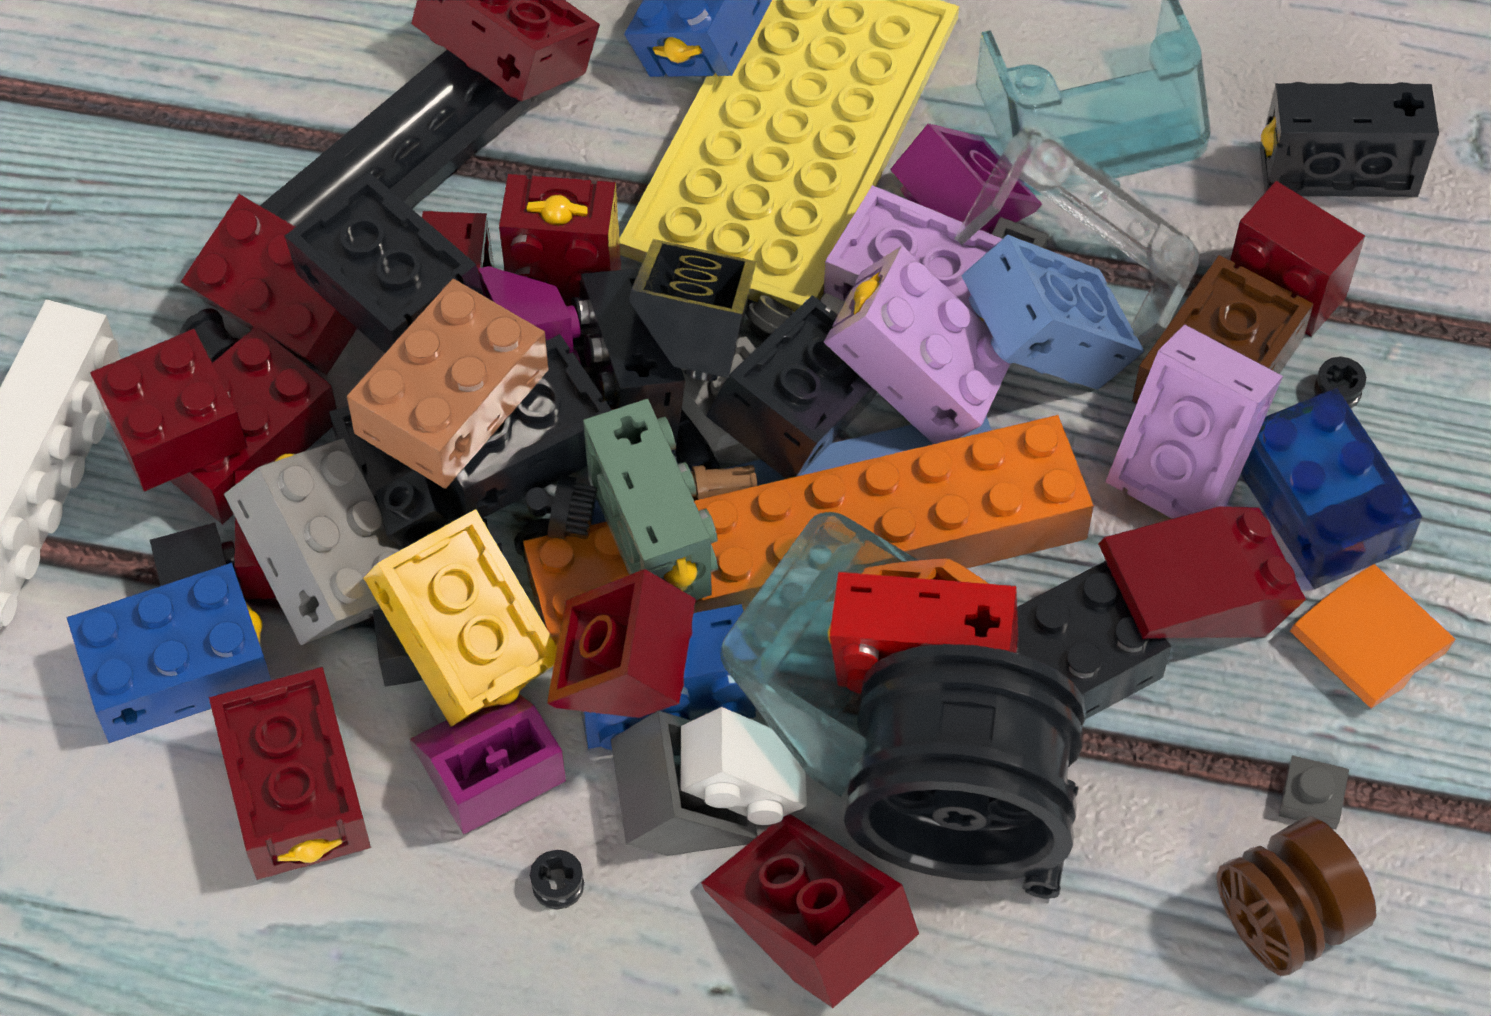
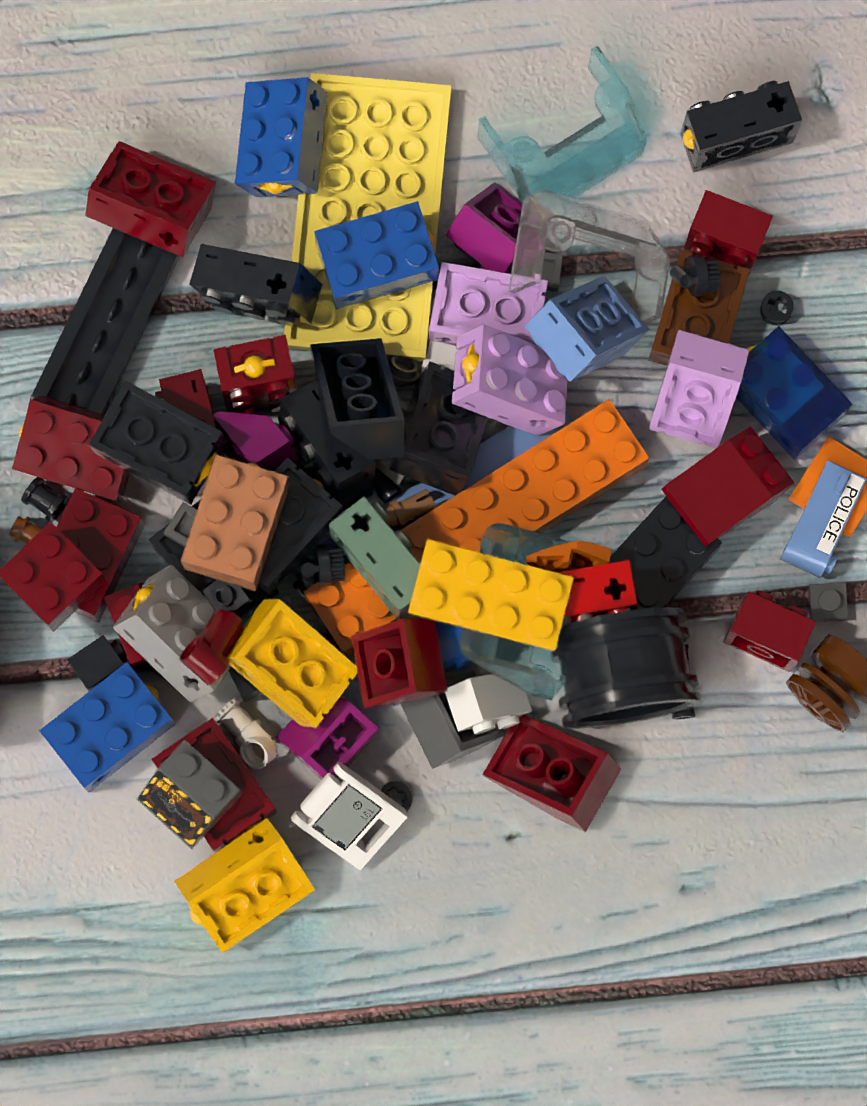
camera: 20 degrees left, 20 degrees up
none -> slope [137,739,242,850]
none -> yellow piece [174,818,315,953]
none -> dark red piece [179,608,243,685]
none -> black piece [189,244,323,327]
none -> white connector [214,697,278,770]
none -> white container [291,762,408,870]
none -> blue piece [314,201,439,309]
none -> yellow plate [408,539,574,651]
none -> black piece [670,255,721,296]
none -> dark red brick [723,590,816,672]
none -> medium blue door [780,461,867,578]

